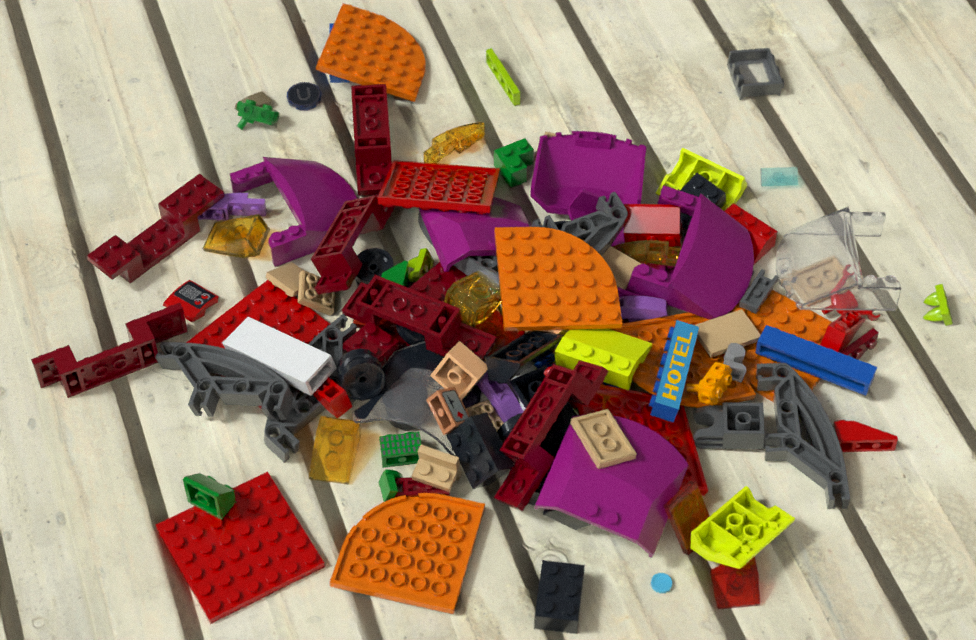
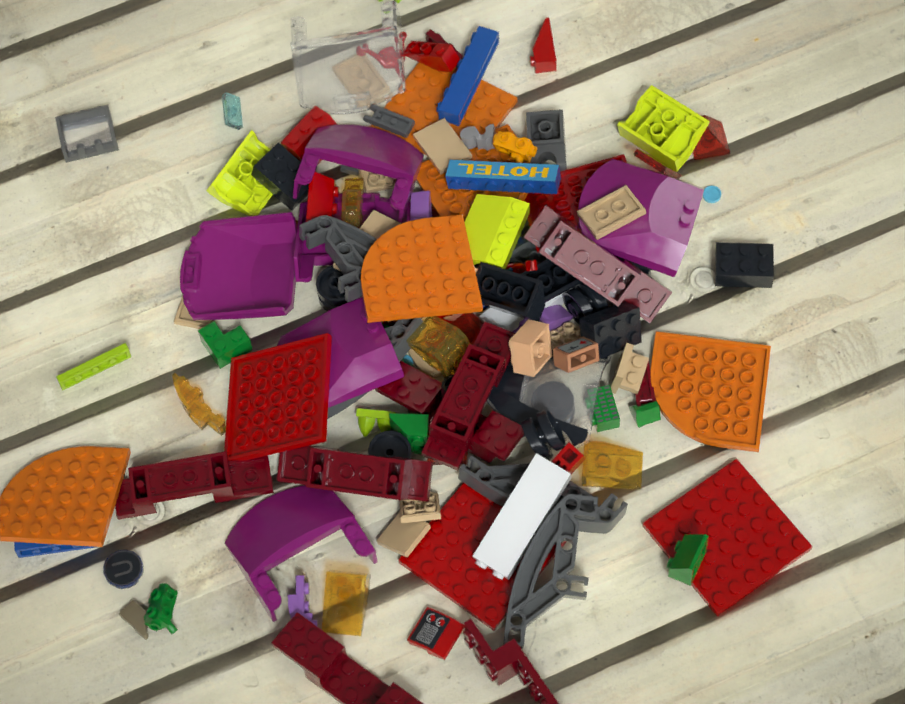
camera: 90 degrees left, 10 degrees up
dark grey piece [756,363,850,509] -> none

